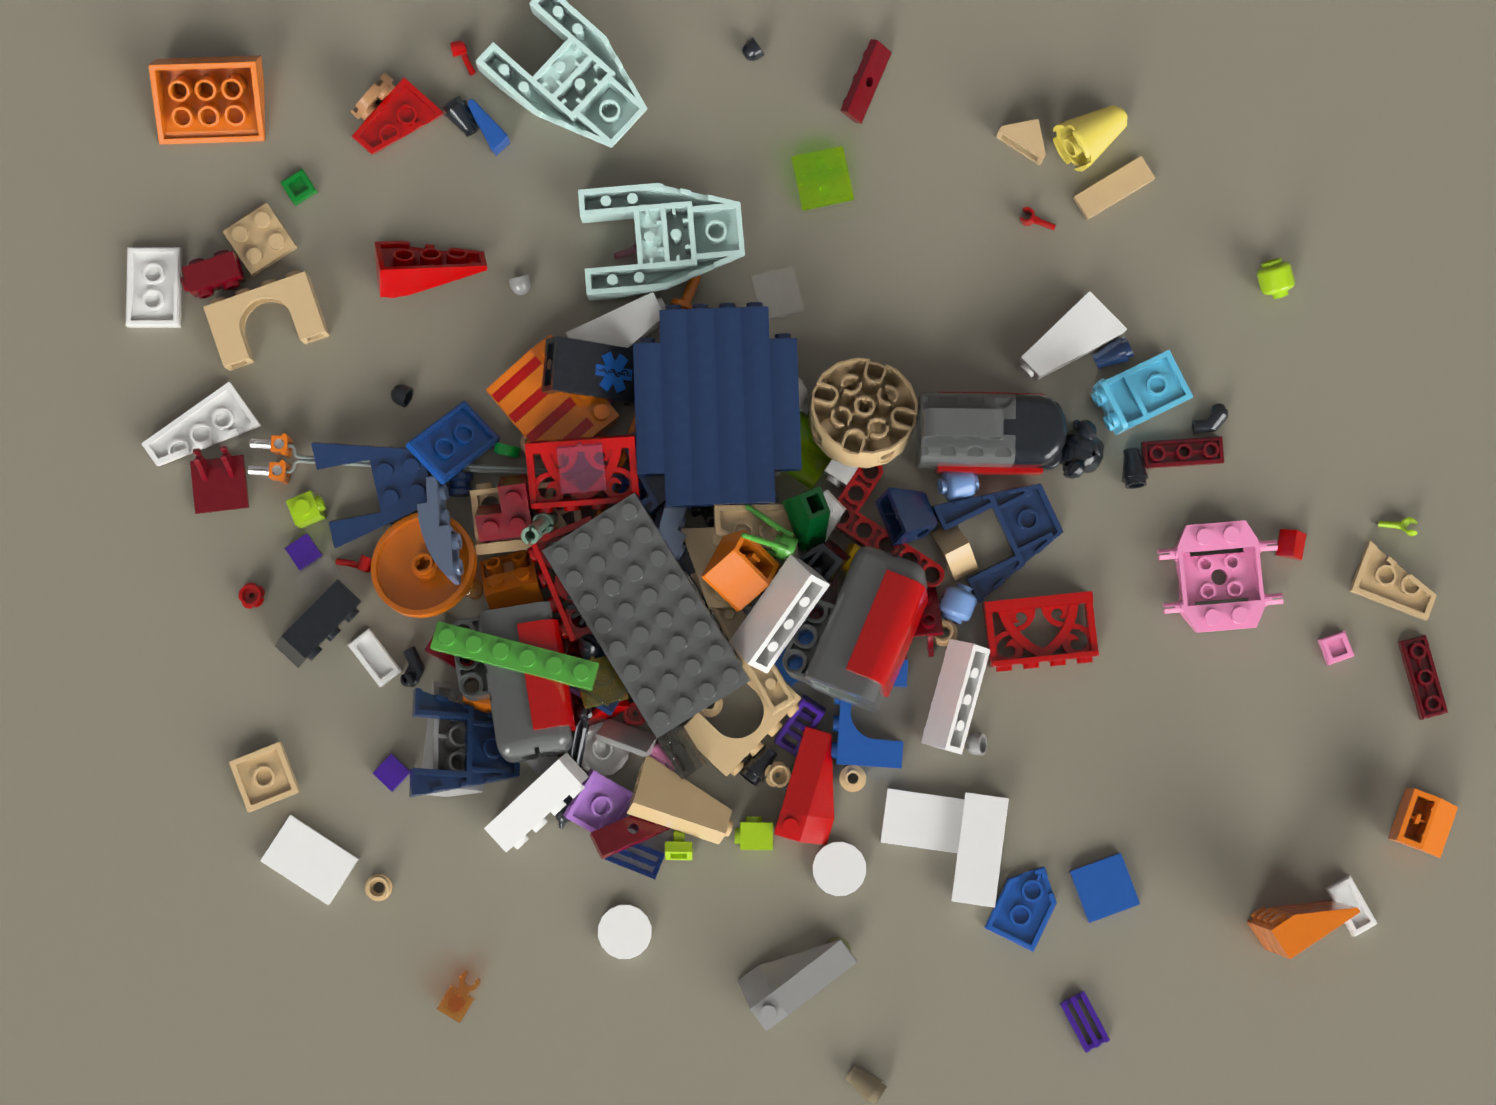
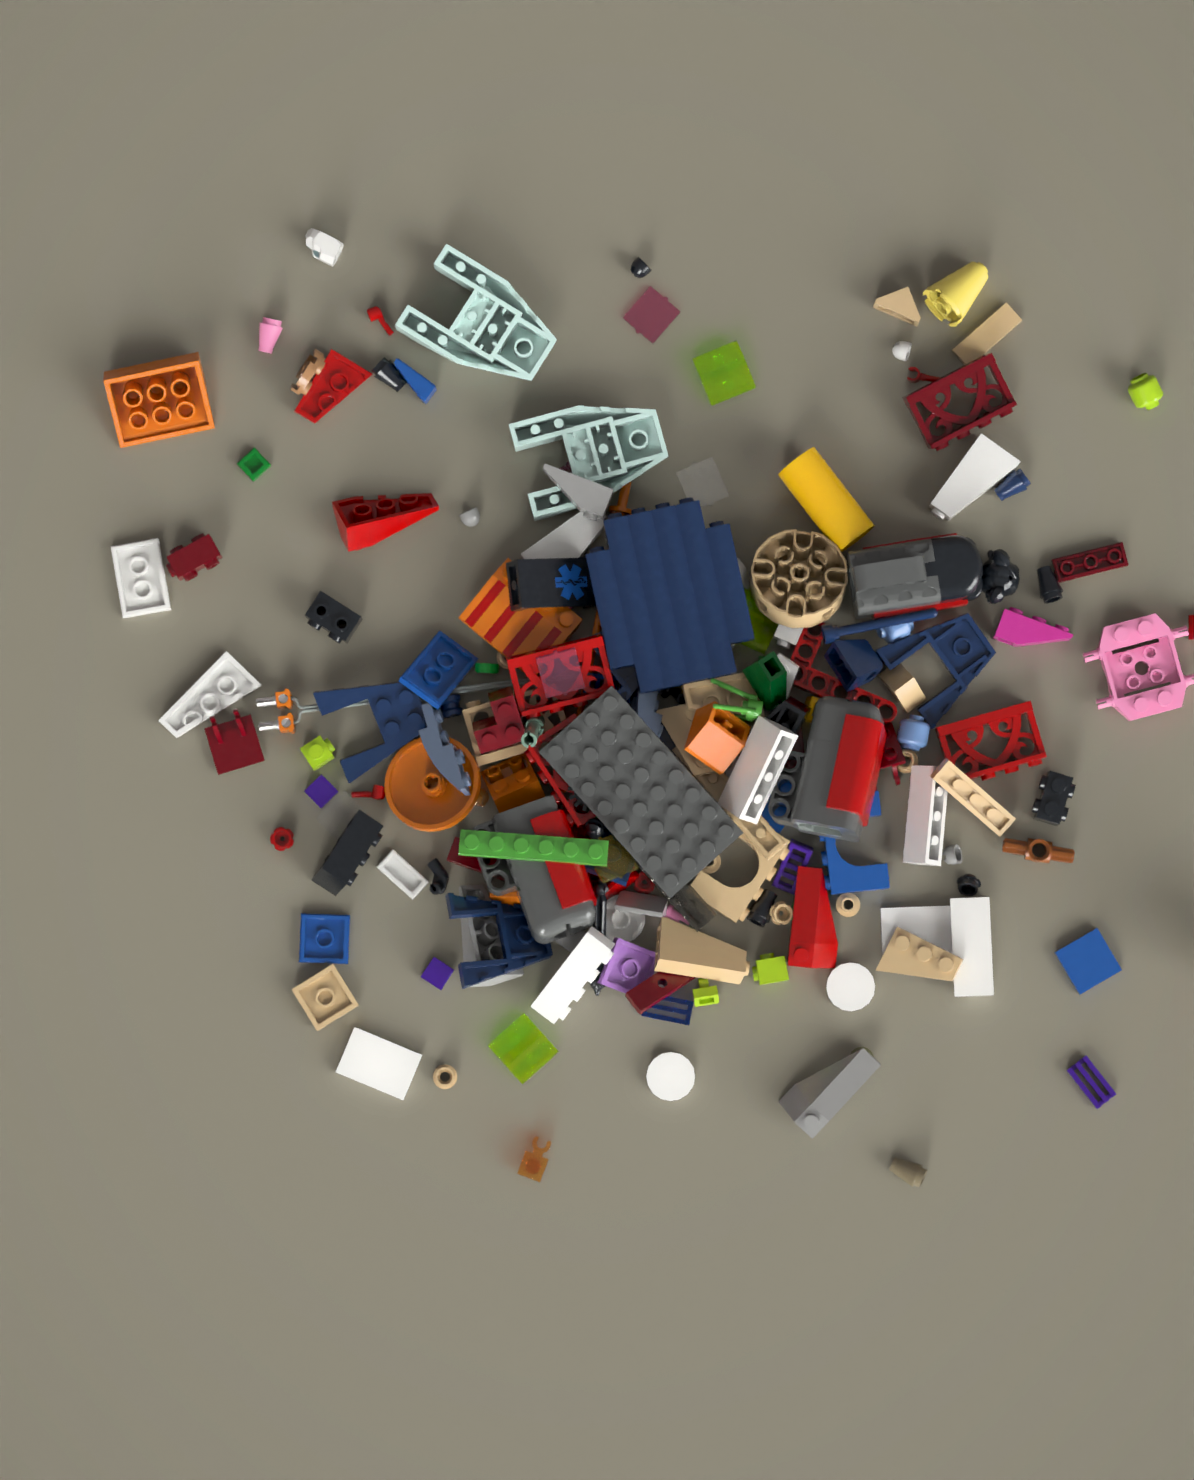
camera: 10 degrees left, 0 degrees up
tan arch [203,270,330,371] -> none
tan plate [222,203,297,277] -> none
black hinge [391,384,414,408] -> none
dark red tile [840,39,892,124] -> none
blue tile [984,866,1057,952] -> none
medium azure bracket [1091,350,1193,436] -> none
black arm [1192,403,1228,434] -> none
none -> bright pink cone [258,317,283,354]
none -> blue tile [299,913,350,964]
none -> black brick [305,591,363,644]
none -> clear neon green slope [488,1013,559,1084]
none -> light grey slope [543,464,613,521]
none -> clear pink piece [623,286,681,344]
none -> yellow piece [778,447,875,552]
none -> dark blue piece [821,608,938,644]
none -> tan wing [876,927,964,981]
none -> white hinge [892,341,912,361]
none -> dark red fence [902,353,1017,451]
none -> tan plate [930,758,1016,837]
none -> black plate [957,874,981,896]
none -> dark pink slope [992,607,1073,647]
none -> dark orange axle [1002,838,1075,863]
none -> black brick [1032,771,1076,826]

